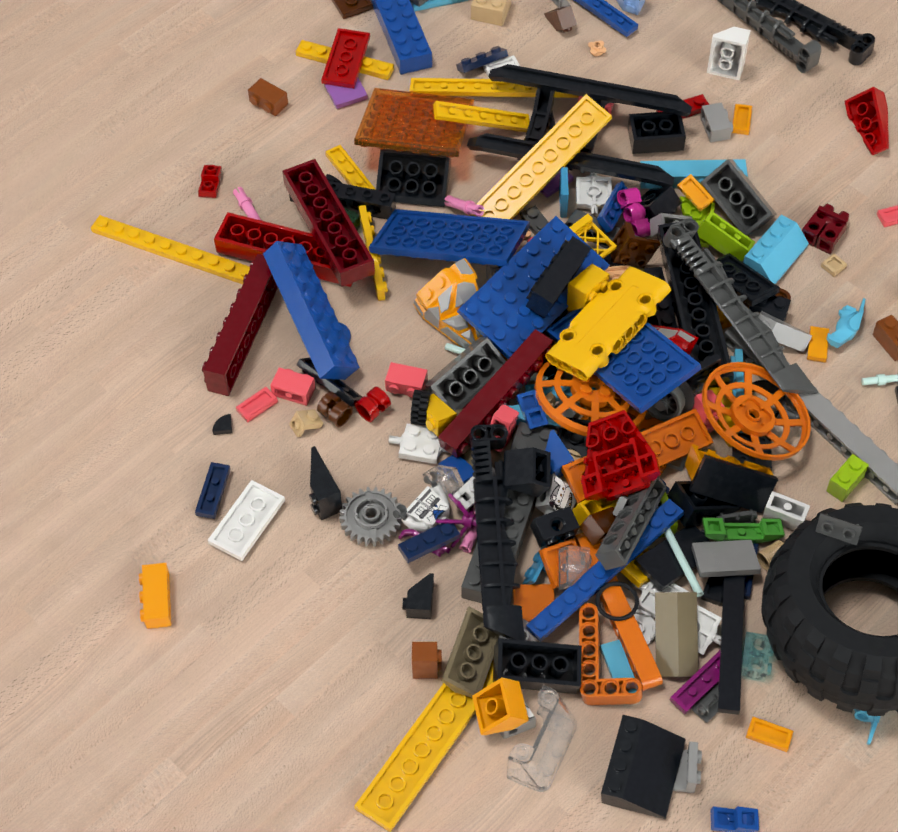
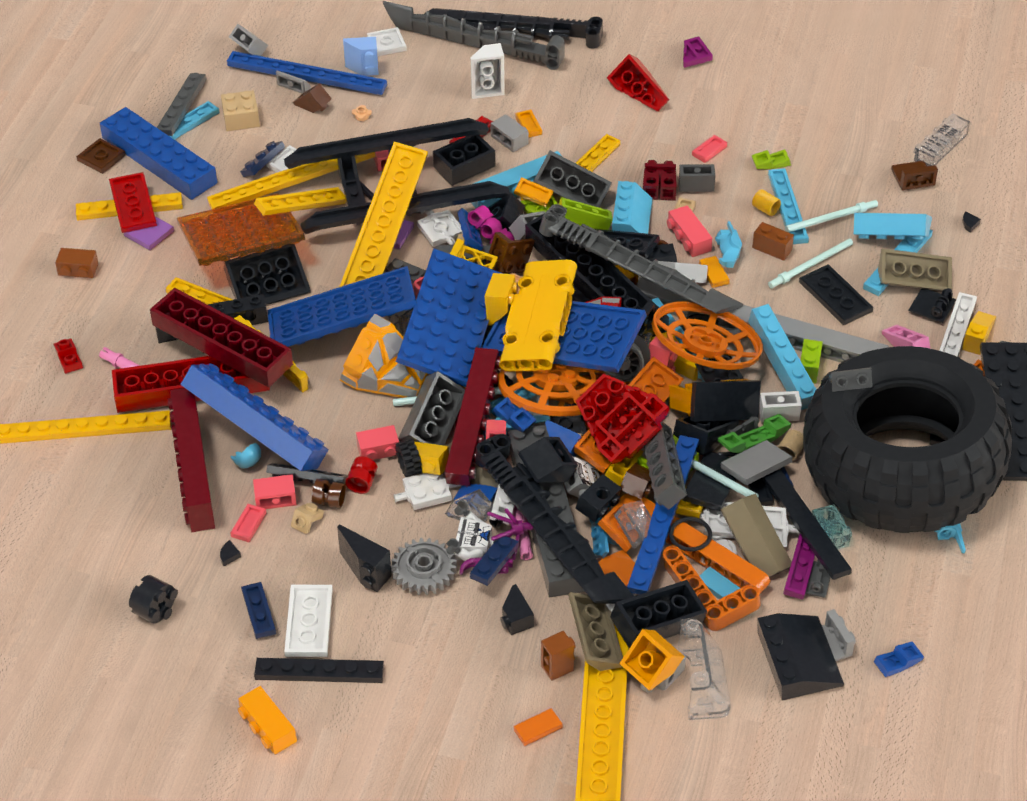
camera: 30 degrees left, 10 degrees down
bright pink pin [444,195,484,217] -> none
black brick [526,236,592,318] -> none
dark azure tile [559,167,569,218] -> none
light grey tile [613,496,629,516] -> none
light orange tile [746,716,794,752] -> none
none -> black brick [129,575,178,623]
none -> medium azure hair [231,443,261,469]
none -> black plate [254,658,384,683]
none -> orange tile [514,708,562,746]
none -> yellow tile [576,134,620,172]
none -> coral brick [667,205,713,257]
none -> dark grey brick [678,164,716,192]
none -> medium azure brick [748,304,816,410]

